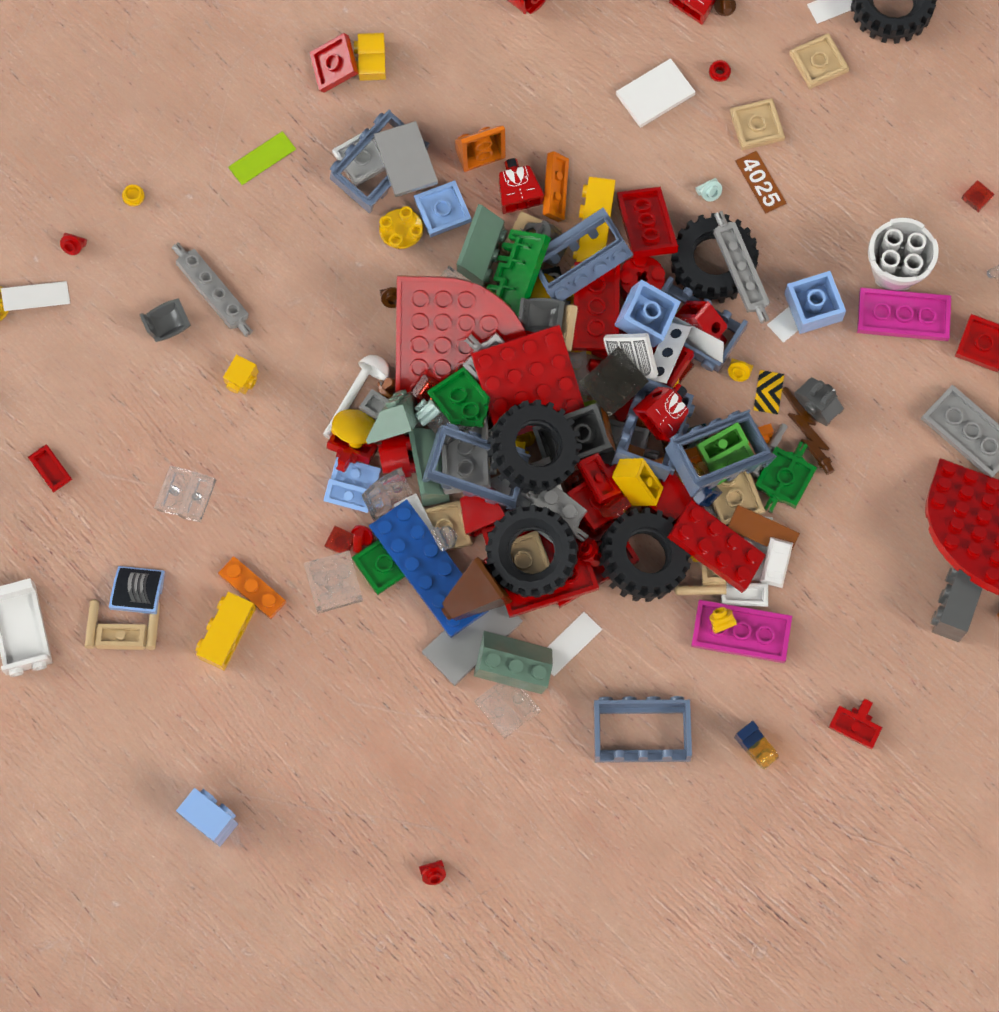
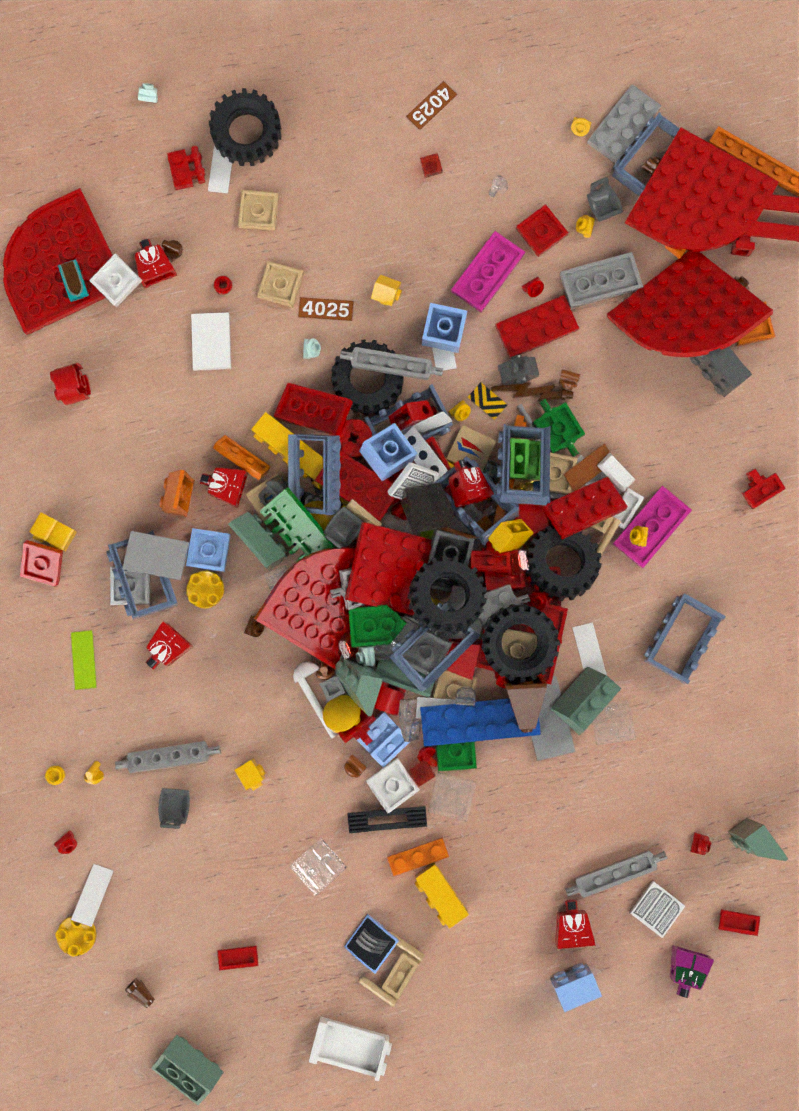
camera: 60 degrees left, 10 degrees up
leg [734,721,779,770] -> none
white cone [868,218,939,291] -> none
none -> yellow plate [84,761,104,784]
none -> red torso [146,621,193,669]
none -> dark orange plate [344,754,367,778]
none -> black container [347,806,427,834]
none -> white tile [366,758,420,813]
none -> yellow brick [371,274,402,306]
none -> tan tile [446,425,497,471]
none -> red plate [495,295,579,358]
none -> red plate [521,276,544,297]
none -> red torso [555,900,596,949]
none -> dark orange plate [559,369,581,390]
none -> light grey plate [565,850,667,898]
none -> tile [629,881,685,938]
none -> magenta torso [670,945,714,998]
none -> red tile [718,909,761,936]
none -> sand green slope [728,818,788,861]

